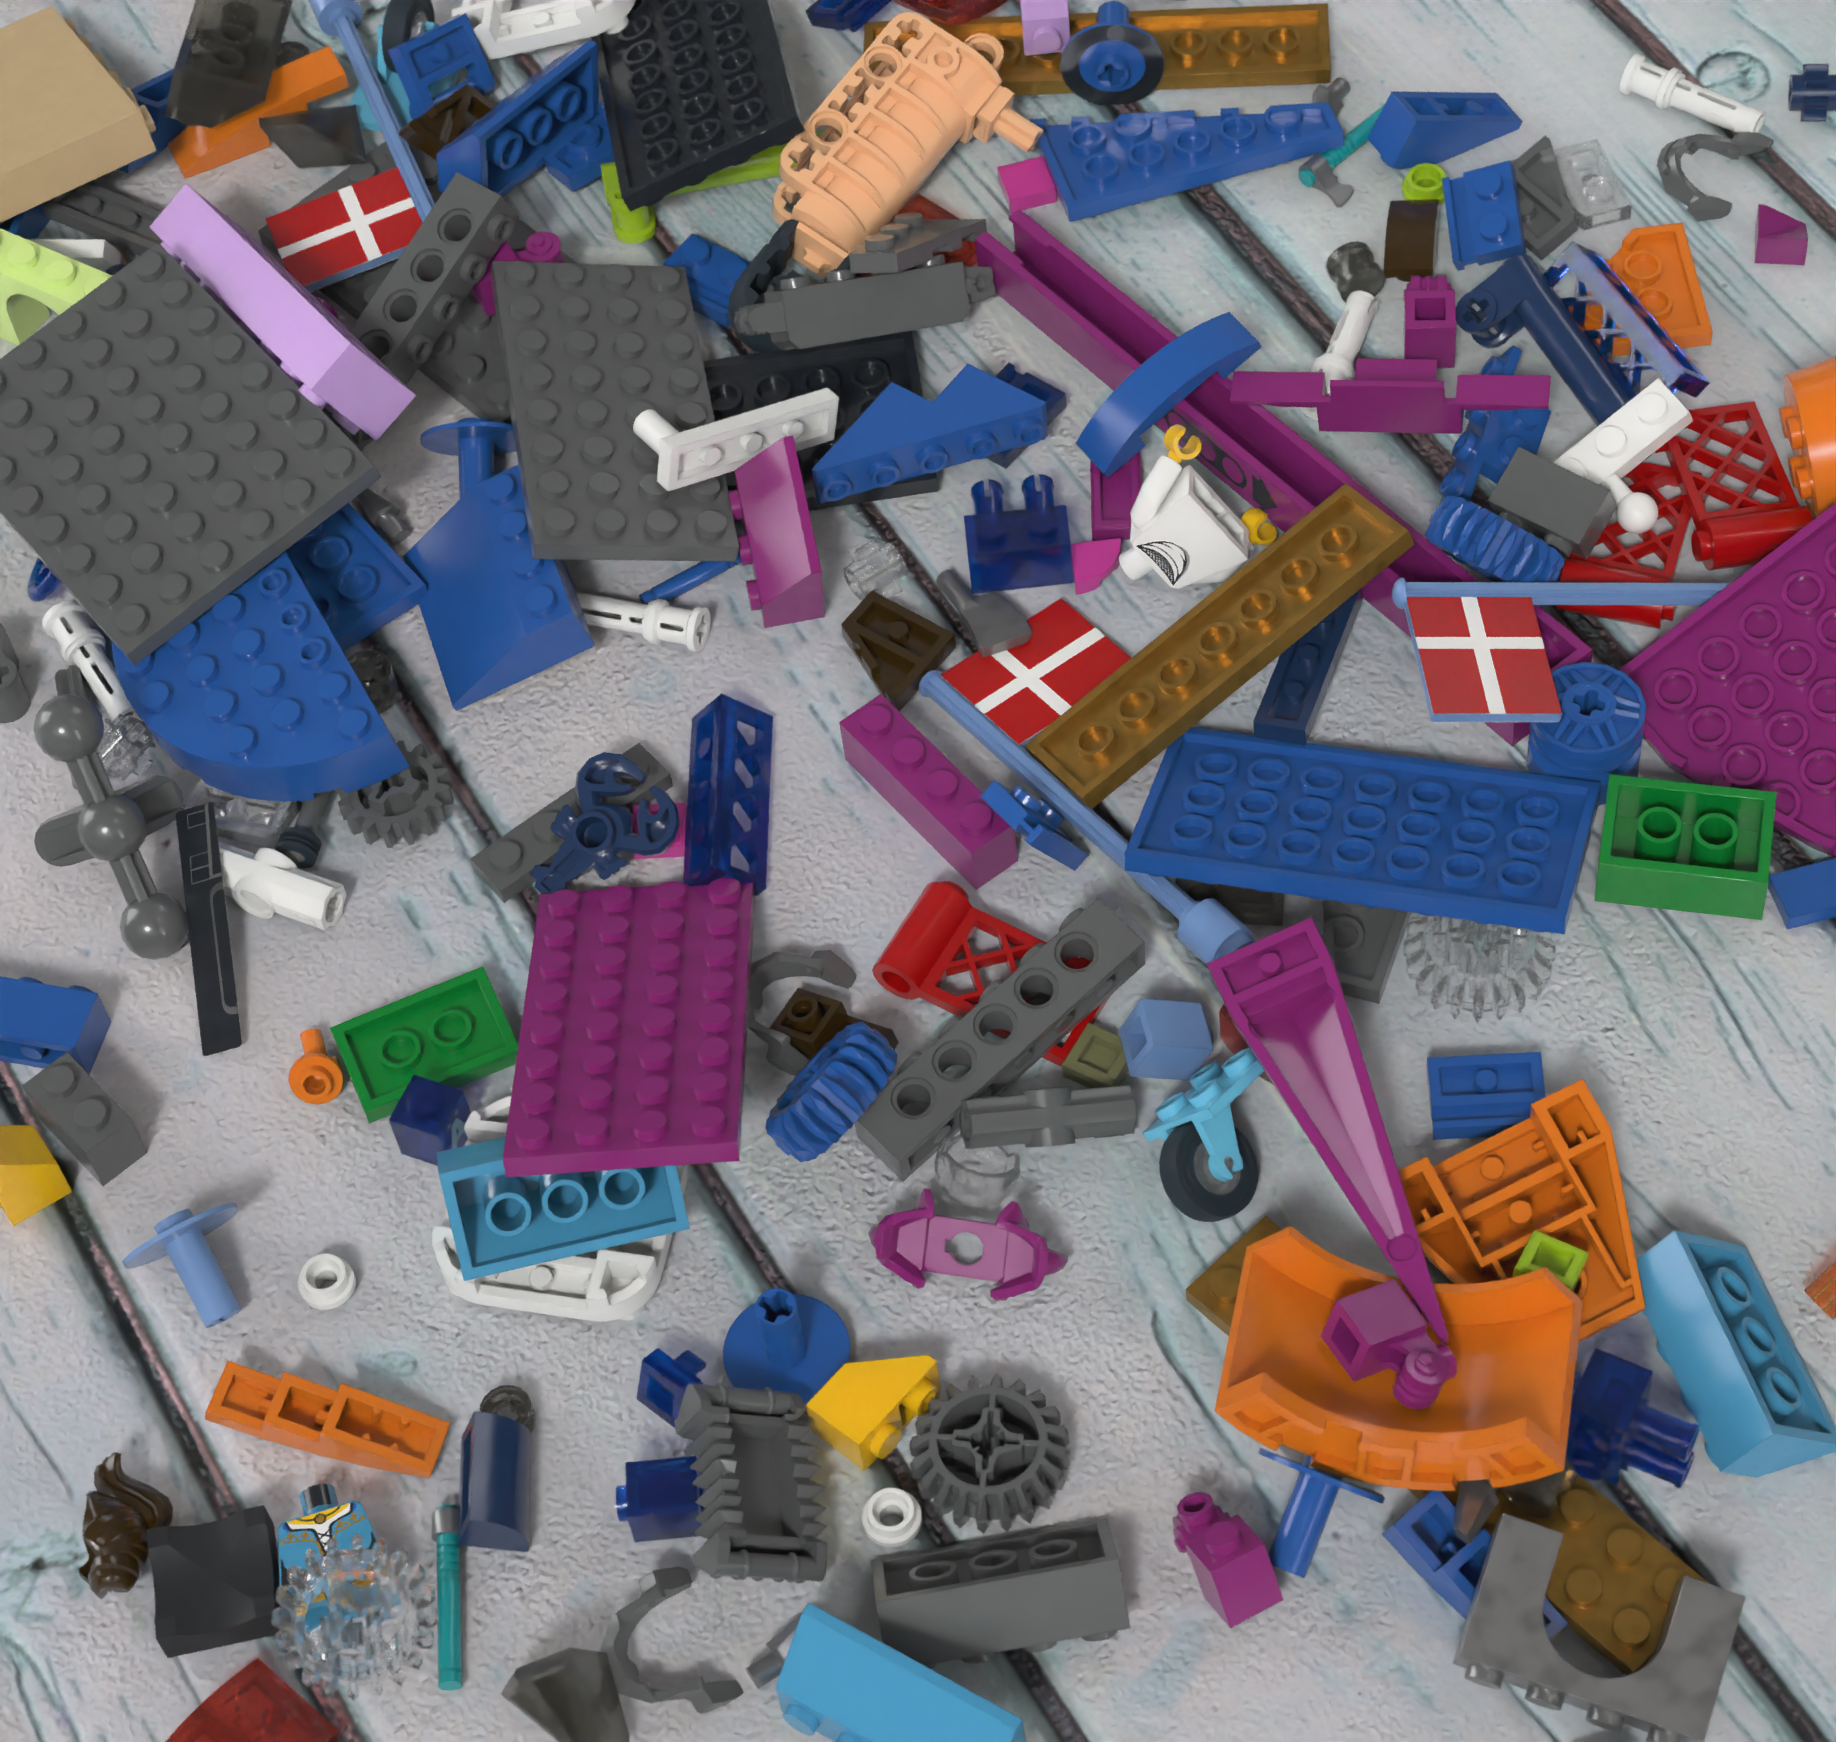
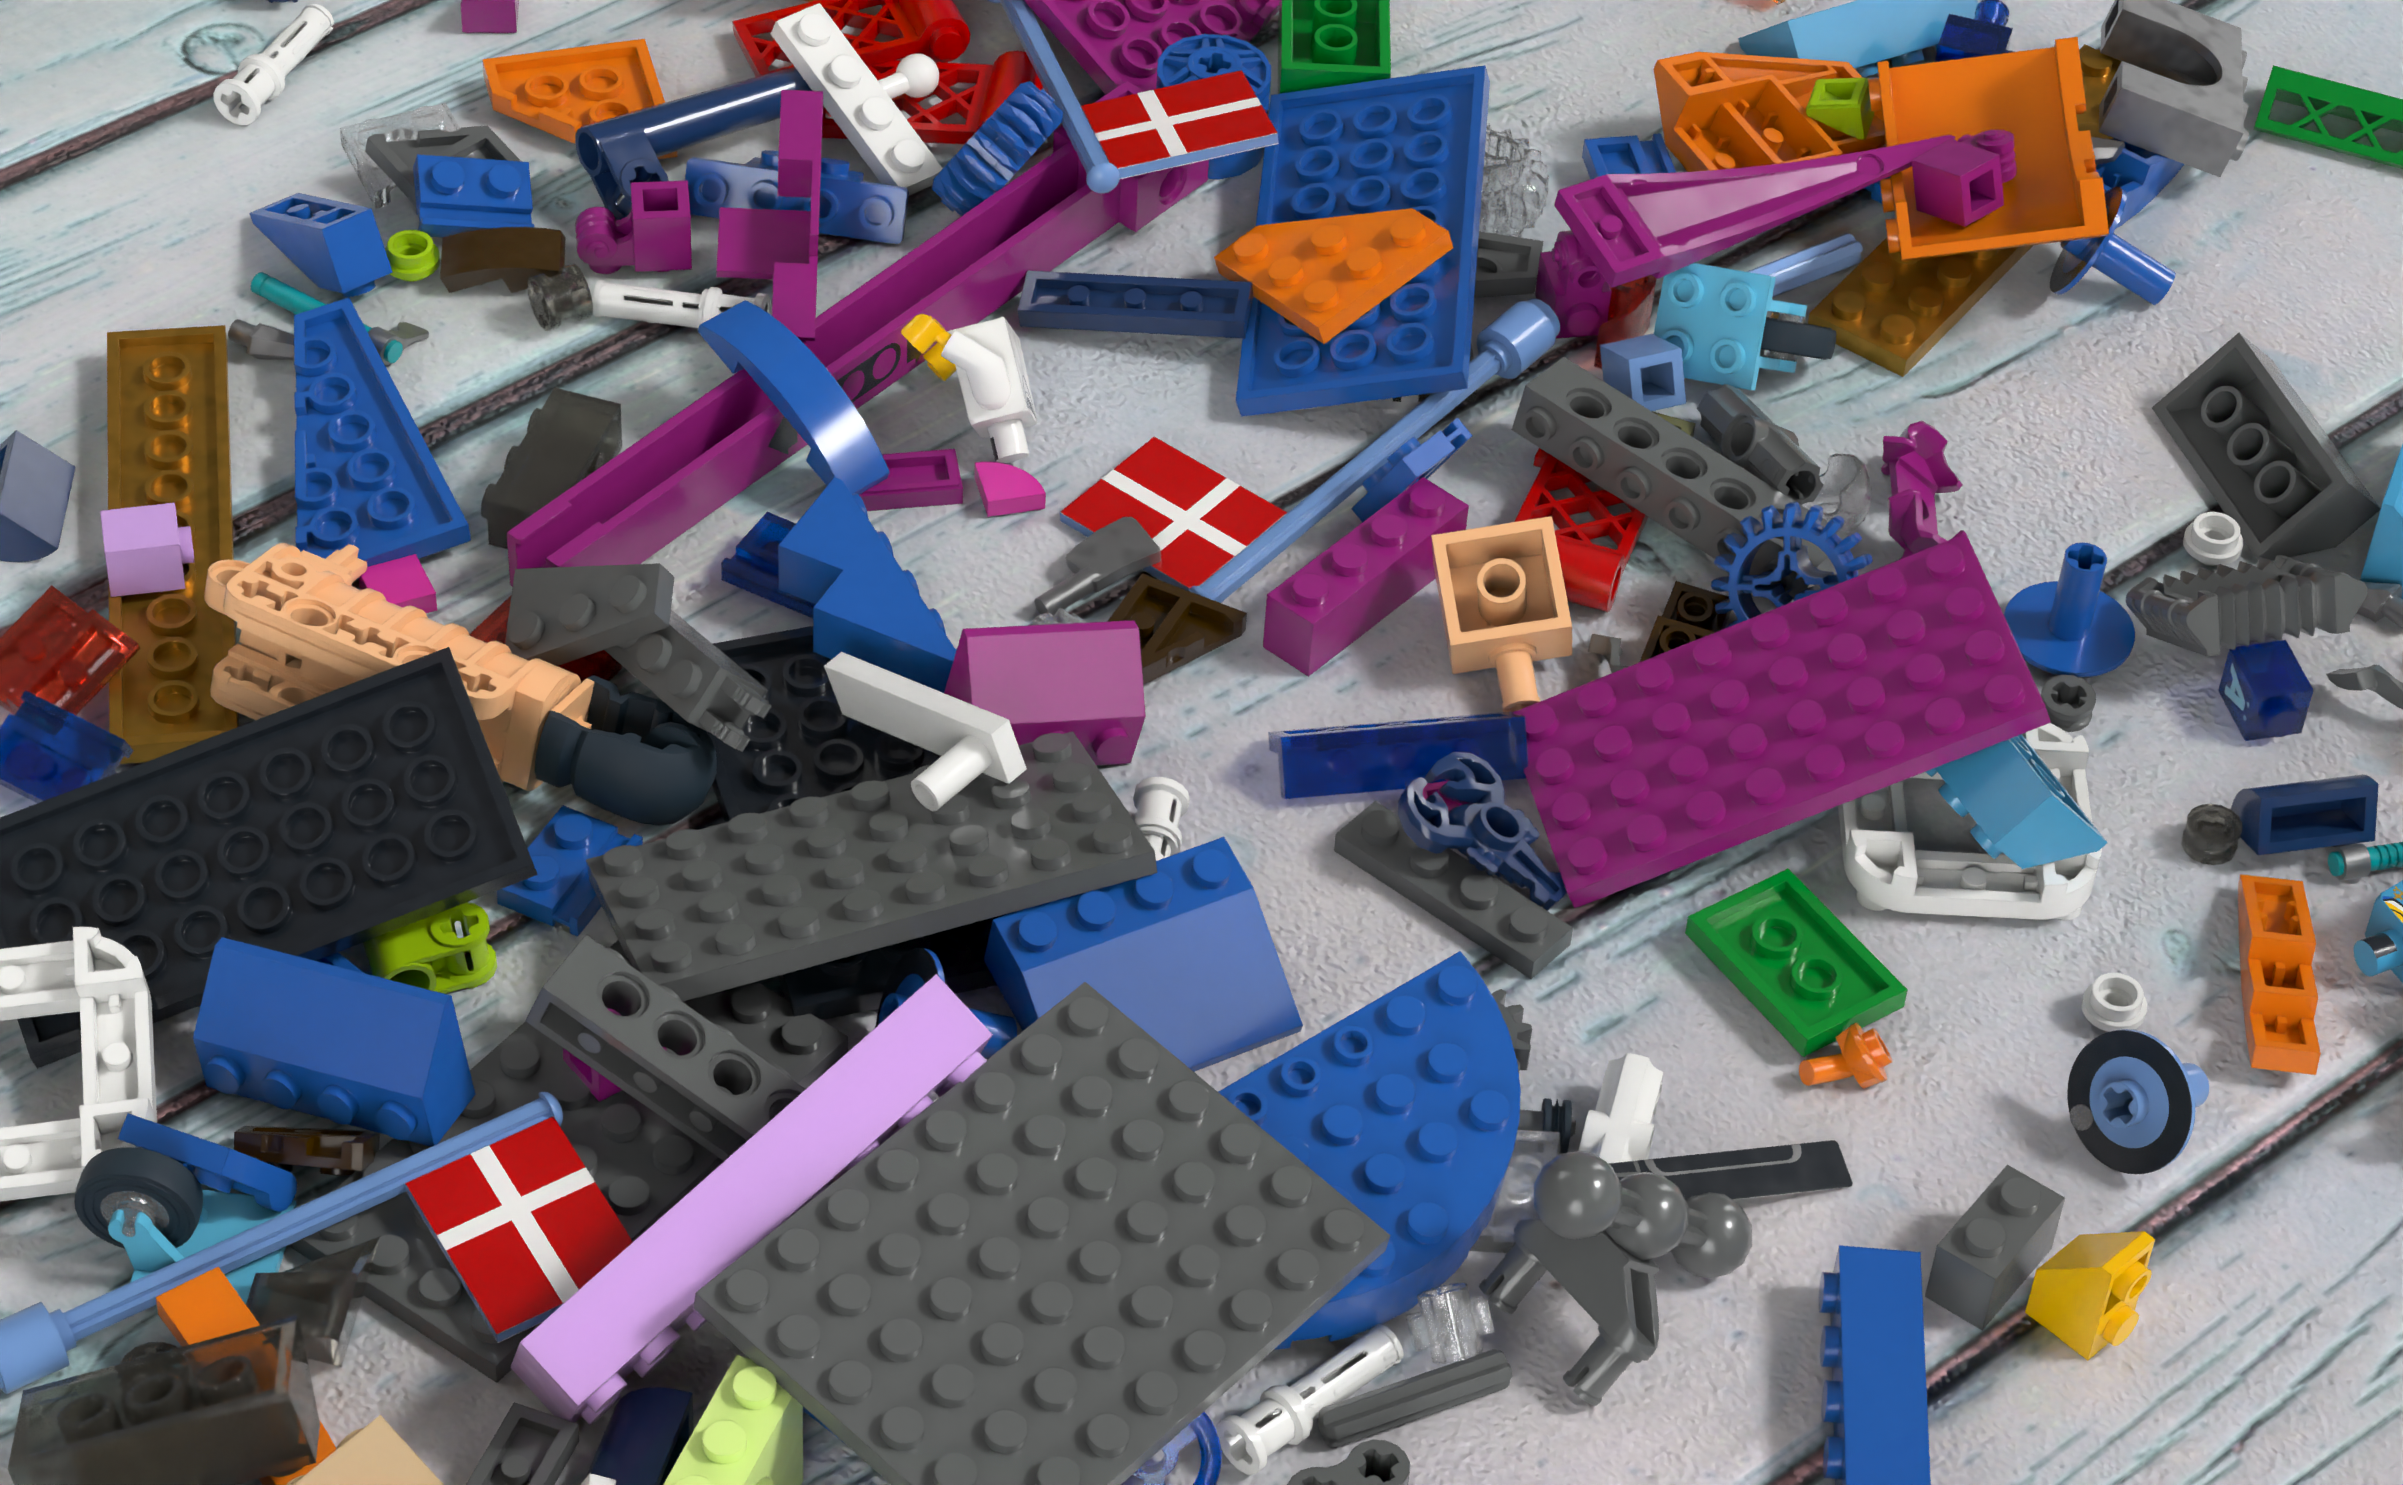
camera: 110 degrees left, 10 degrees down
clear blue brick [389,1075,471,1166] -> none
clear blue tile [636,1348,706,1428] -> none
yellow slope [806,1355,941,1472] -> none
dark grey gear [909,1373,1071,1534] -> none
clear blue brick [964,474,1074,594] -> none
pearl gold plate [1024,483,1414,809] -> none
piece [1060,1,1164,105] -> none
magenta brick [1172,1492,1283,1629] -> none
dark grey brick [1488,447,1617,560] -> none
clear blue fence [1543,241,1710,400] -> none
dark grey helmet [1657,132,1774,222] -> none
none -> clear smoke brick [481,387,622,549]
none -> orange plate [1214,208,1453,344]
none -> light nougat brick [1431,516,1572,715]
none -> light blue axle [1747,233,1863,298]
none -> dark grey bush [2041,675,2096,732]

